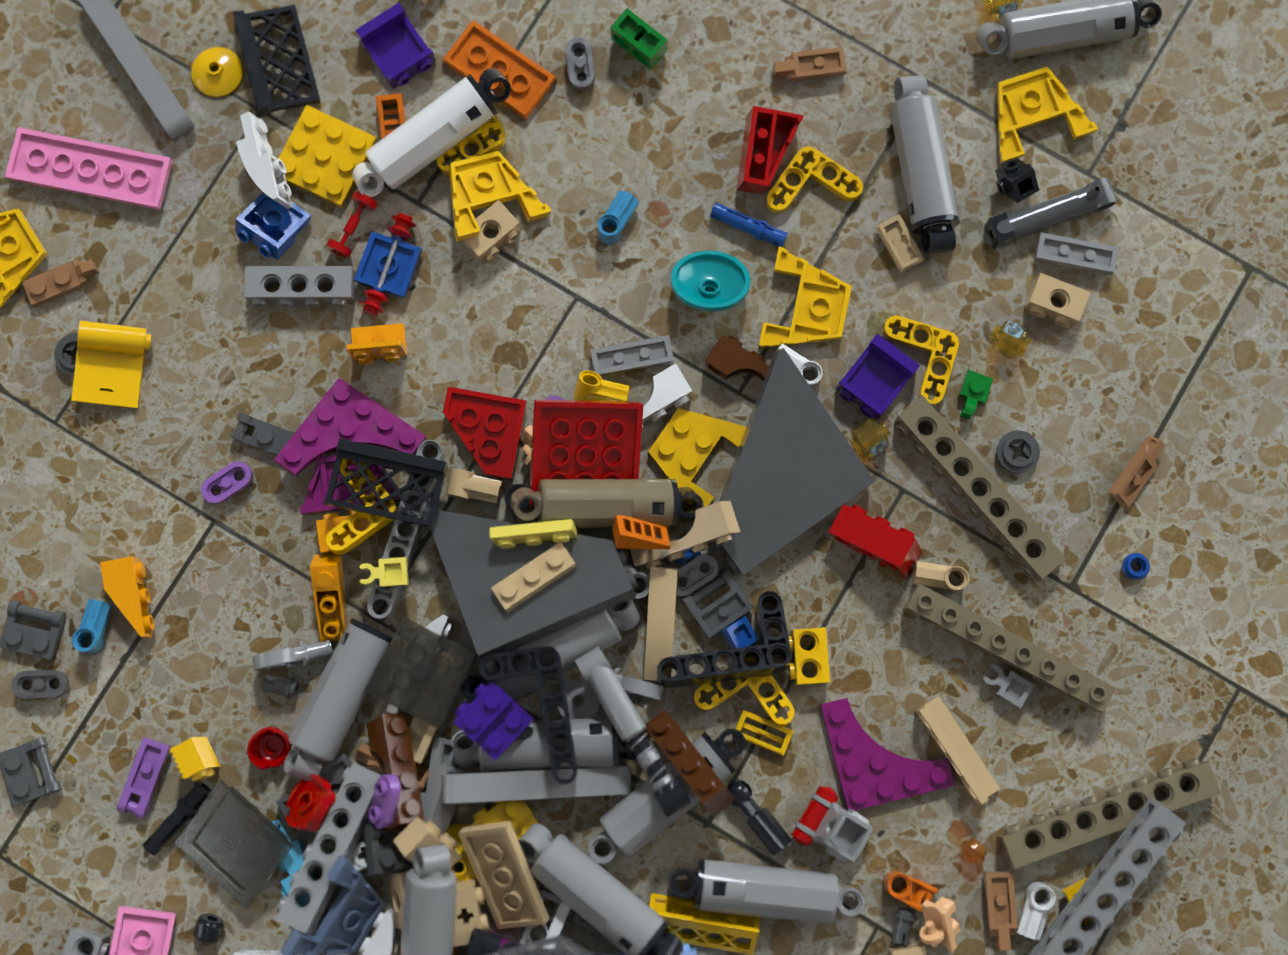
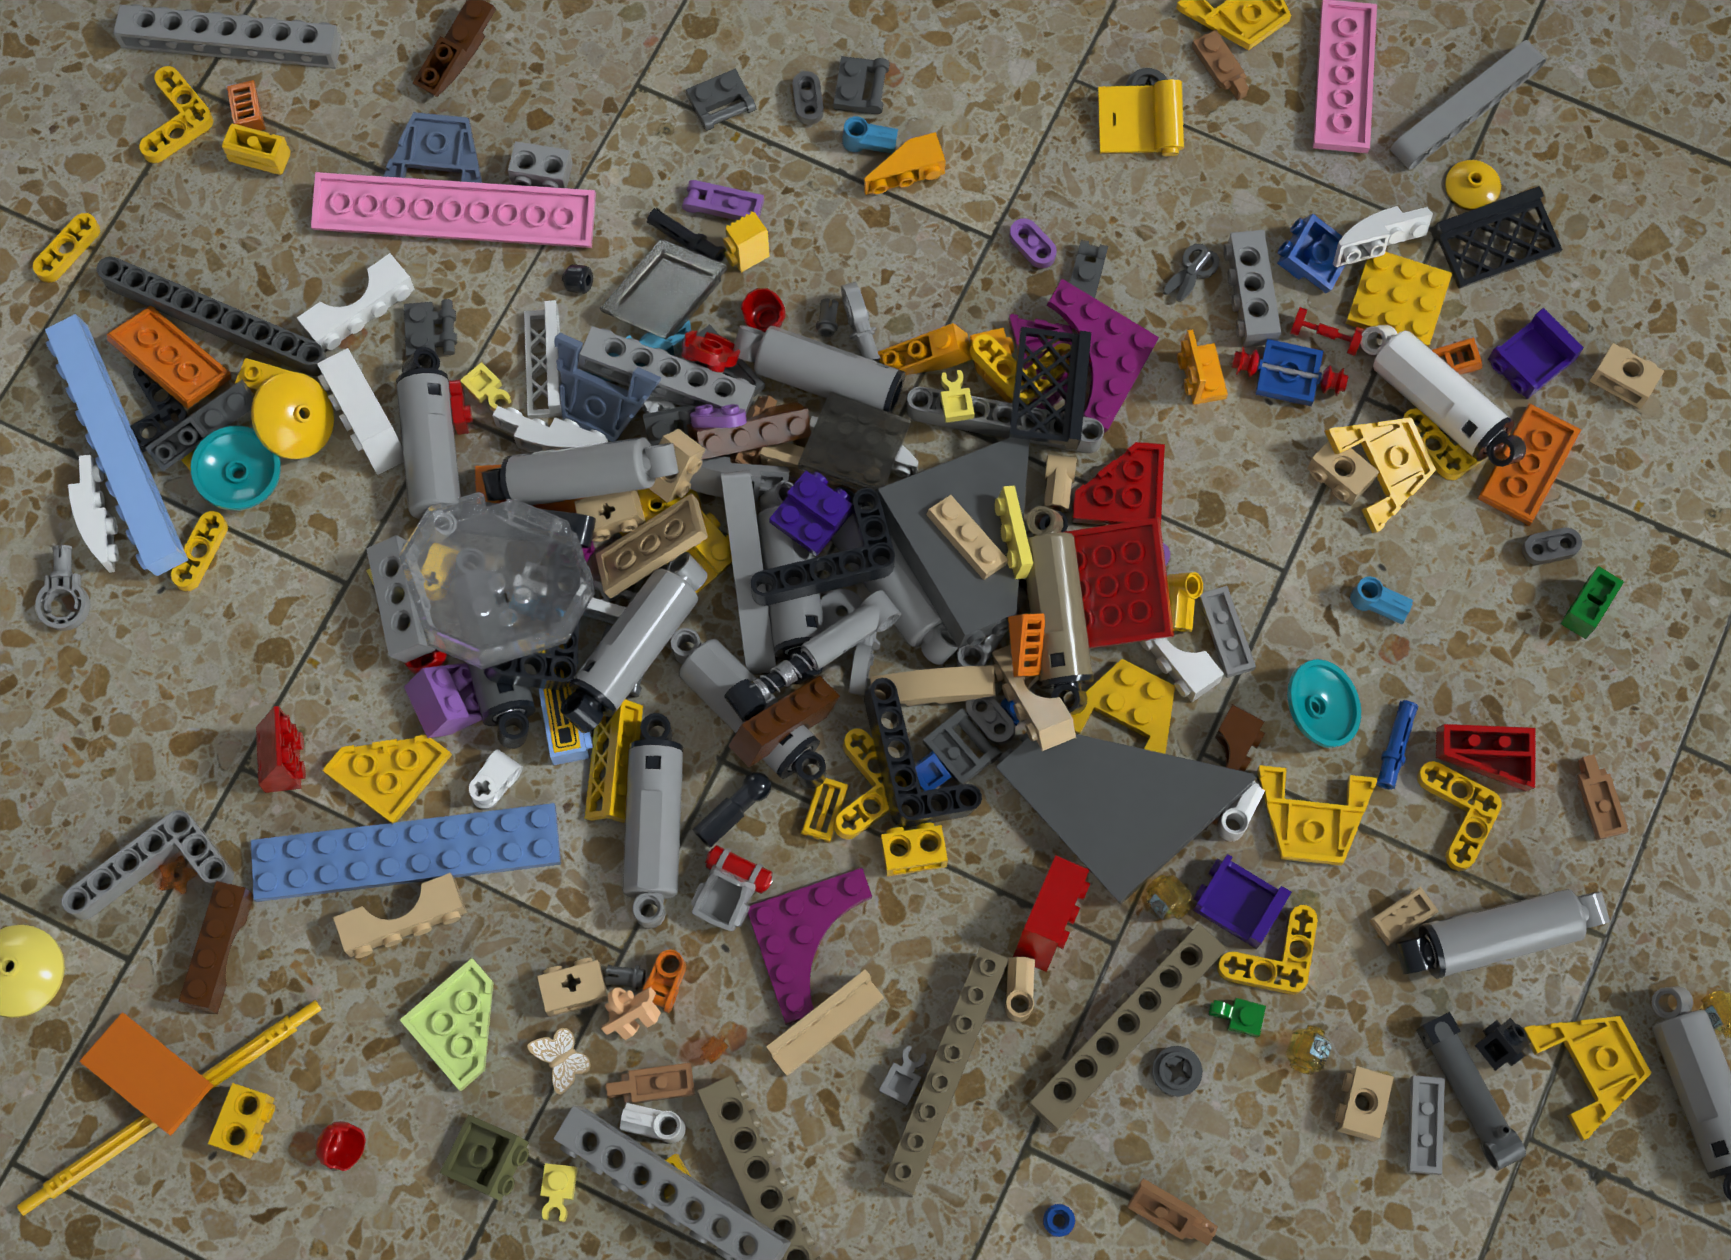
camera: 85 degrees right, 10 degrees down
none -> dark grey piece [1163,244,1220,302]

